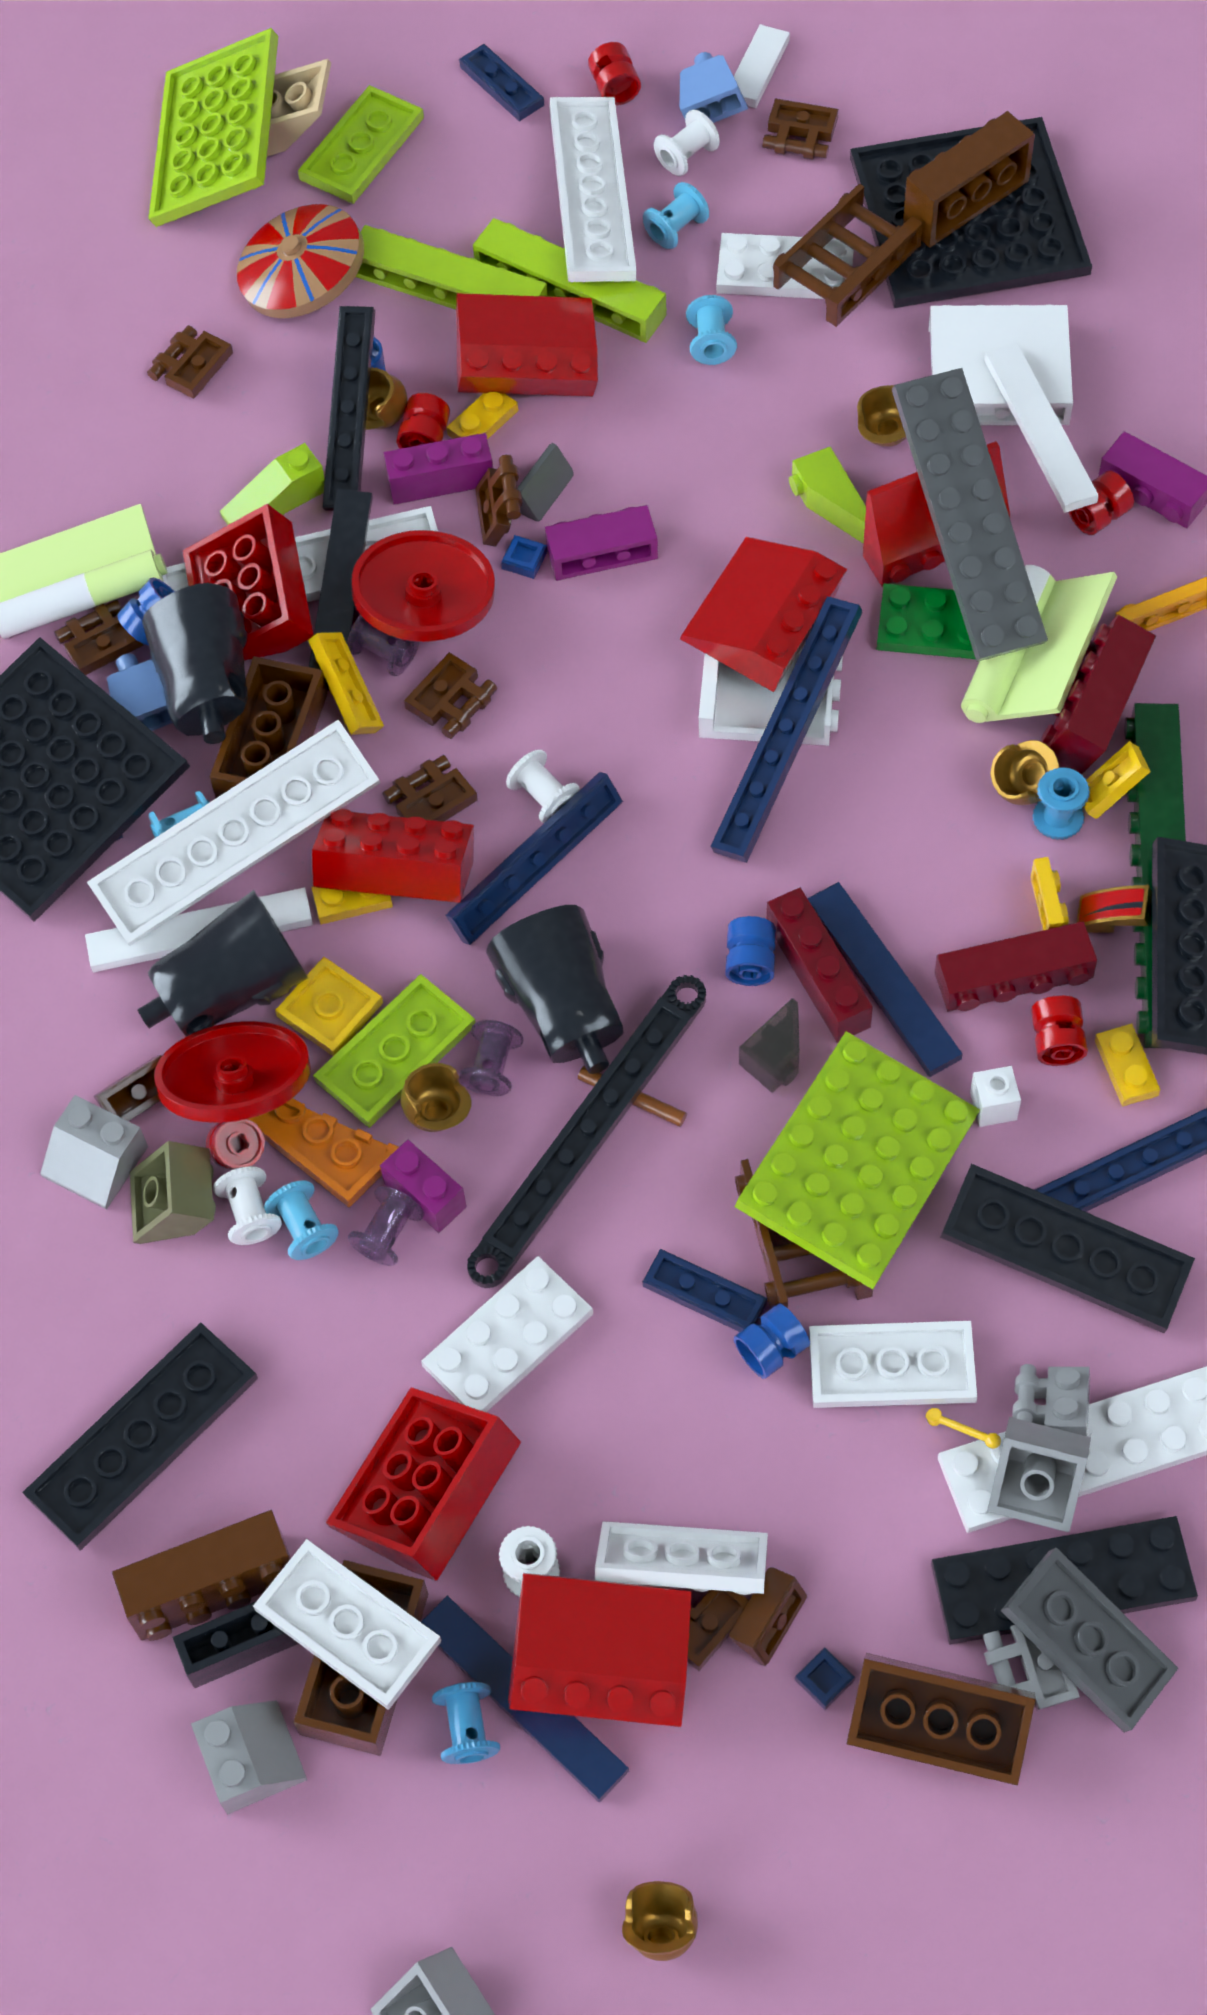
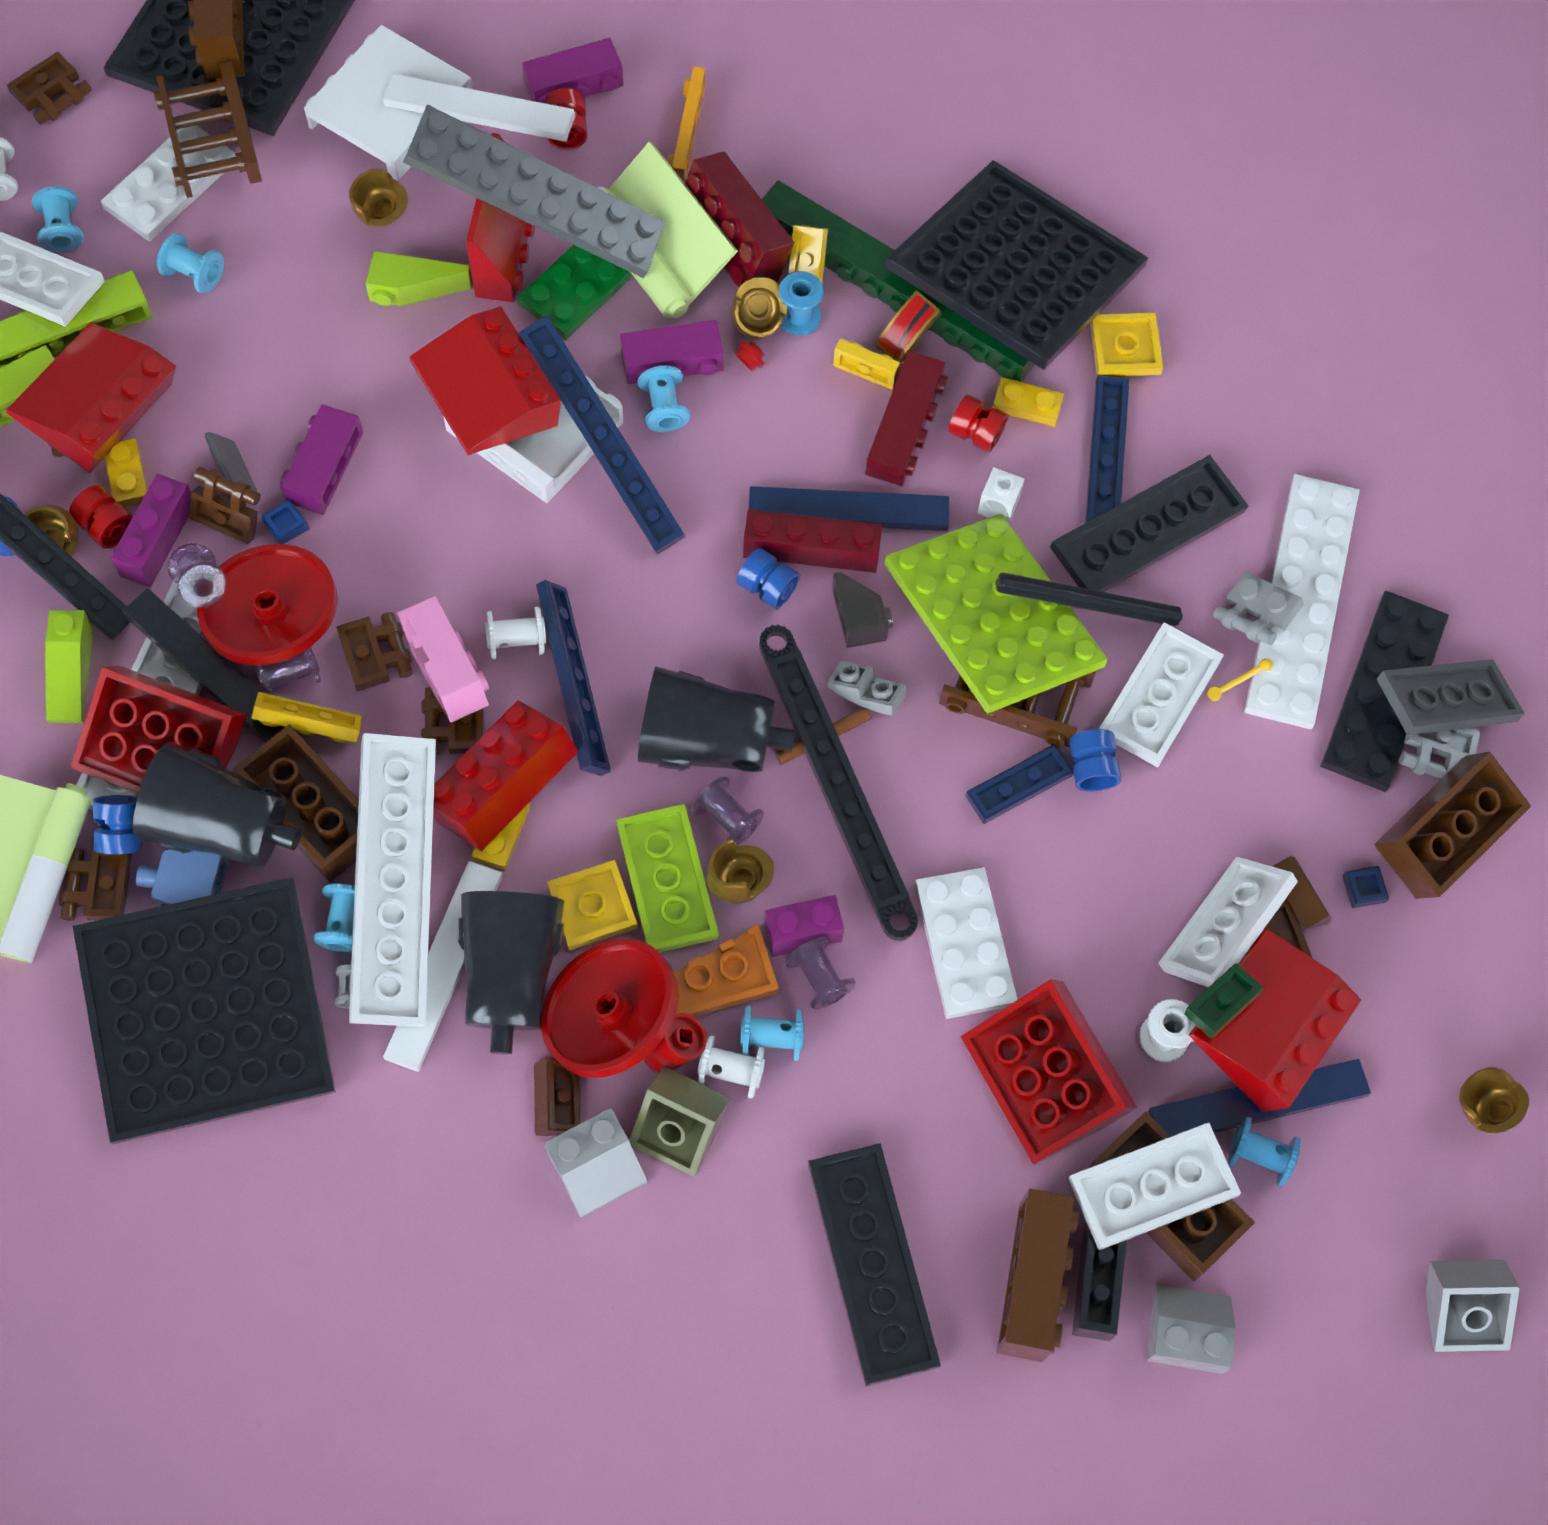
camera: 65 degrees left, 5 degrees up
light grey slope [987,1417,1091,1532] -> none
none -> clear purple hose [167,543,227,608]
none -> bright pink wedge [397,596,490,723]
none -> magenta brick [620,320,724,384]
none -> medium azure hose [637,365,691,432]
none -> red plate [735,341,765,371]
none -> light grey slope [827,661,907,716]
none -> black axle [995,572,1183,626]
none -> dark green plate [1184,963,1264,1039]

